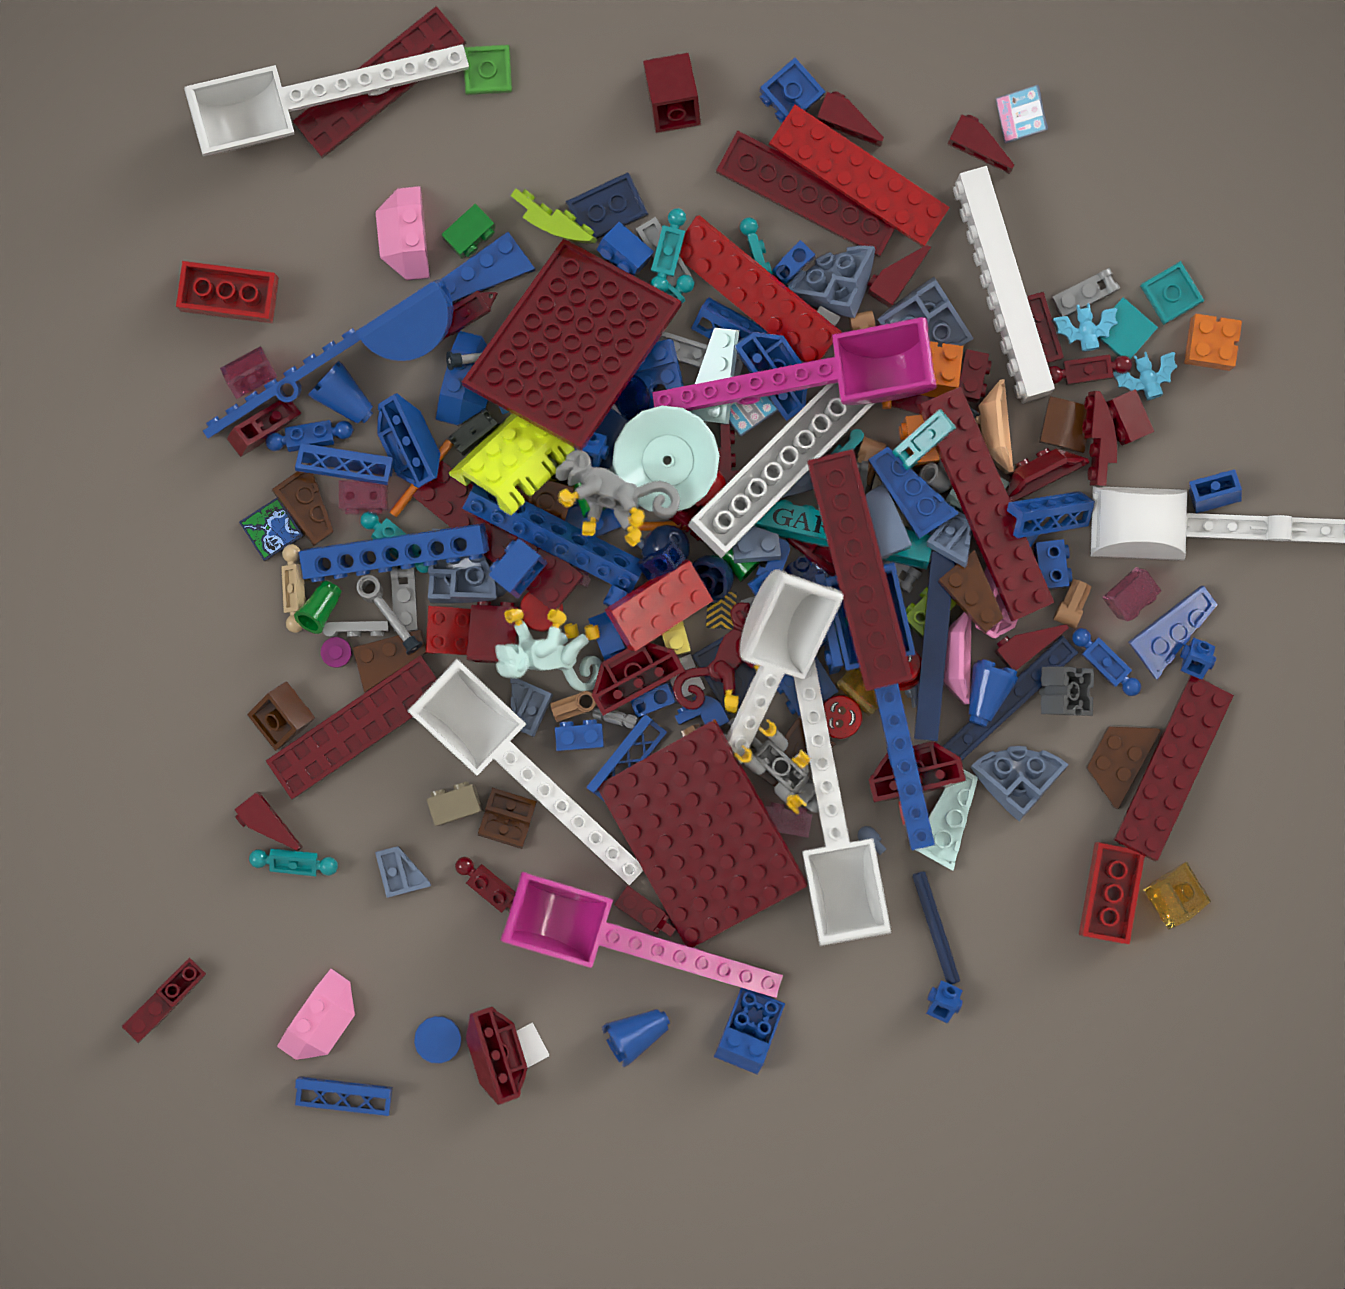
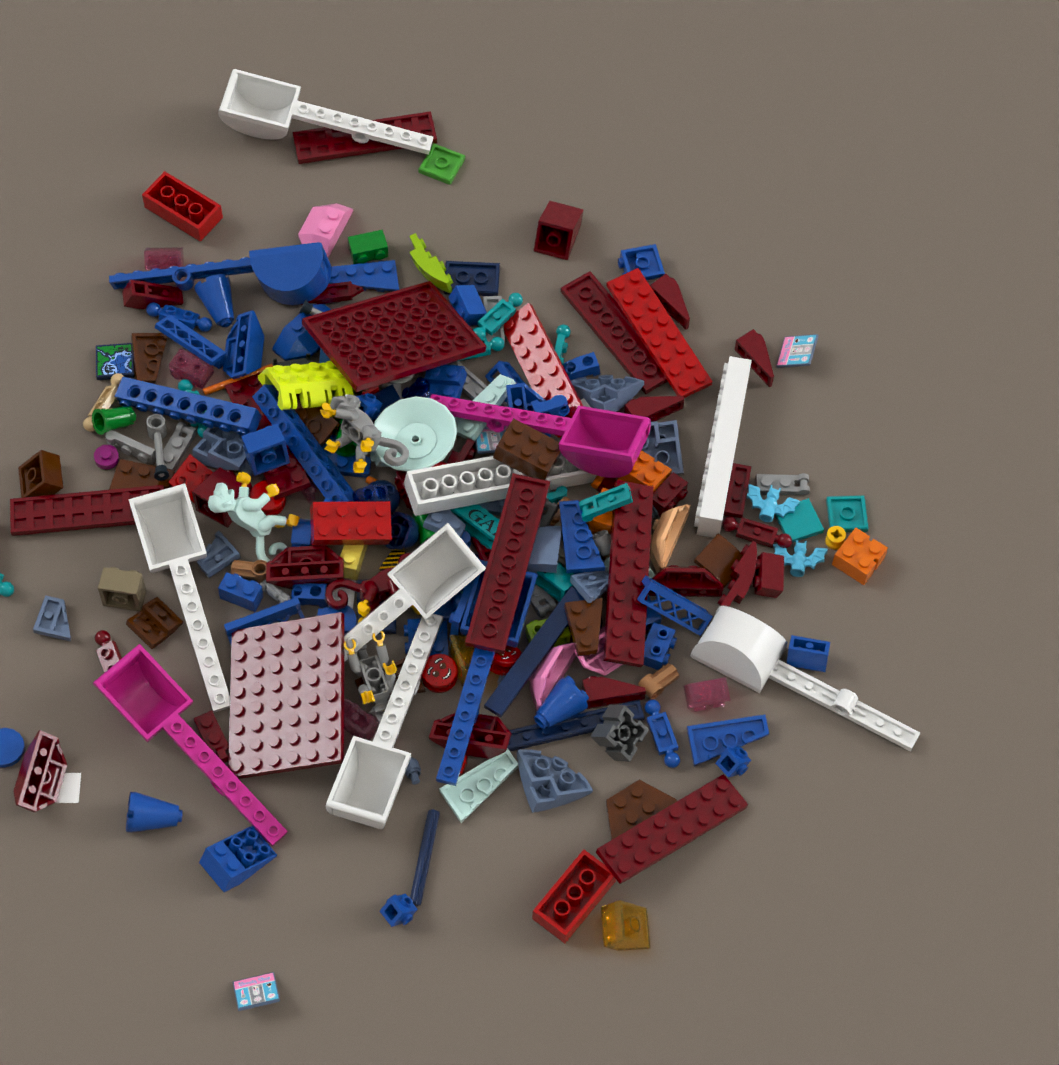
camera: 25 degrees right, 25 degrees down
none -> piece [233,972,280,1011]
none -> reddish brown brick [493,418,561,480]
none -> blue leg [531,395,570,417]
none -> yellow wheel [825,526,846,550]

